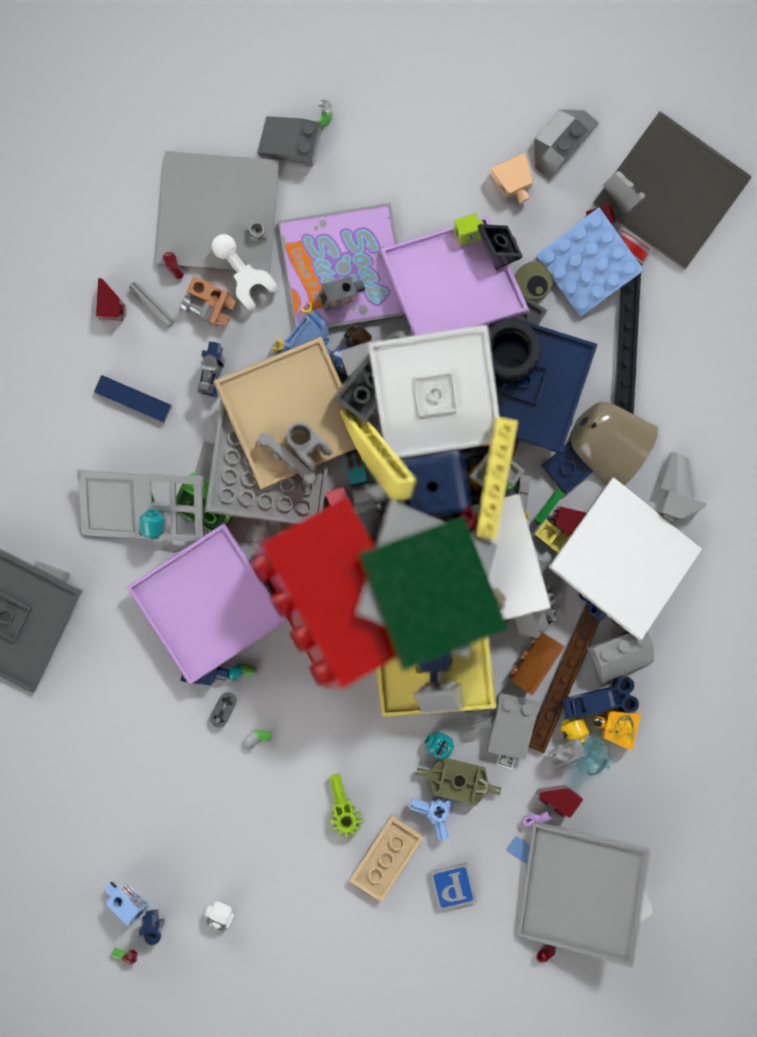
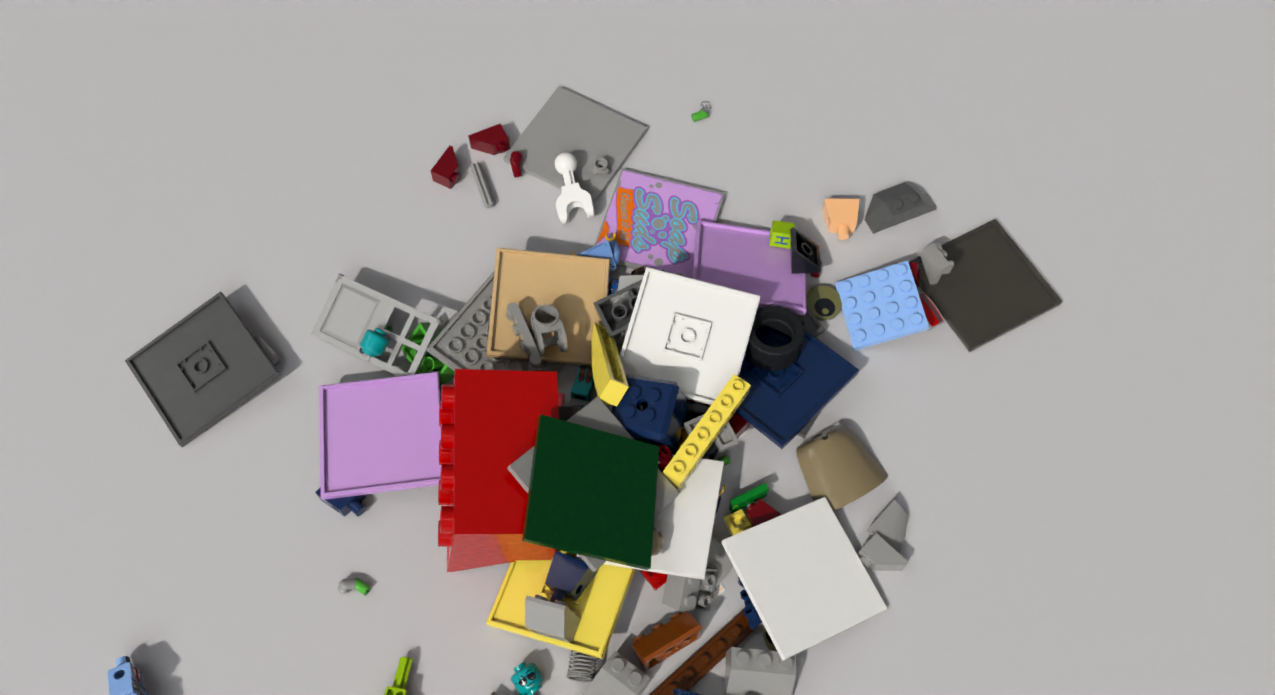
camera: 25 degrees right, 25 degrees down
dark blue tile [94,375,172,423] -> none
nougat hips [180,276,238,327] -> none
hips [197,341,225,397] -> none
dark grey beam [210,692,237,728] -> none
arm [228,663,256,681] -> none
dark grey slope [258,116,322,166] -> none
dark grey torso [318,277,365,311] -> none
light grey piece [517,475,530,513] -> none
dark blue tile [541,441,593,495] -> none
black tile [614,273,641,415] -> none
none -> dark red slope [468,123,510,155]

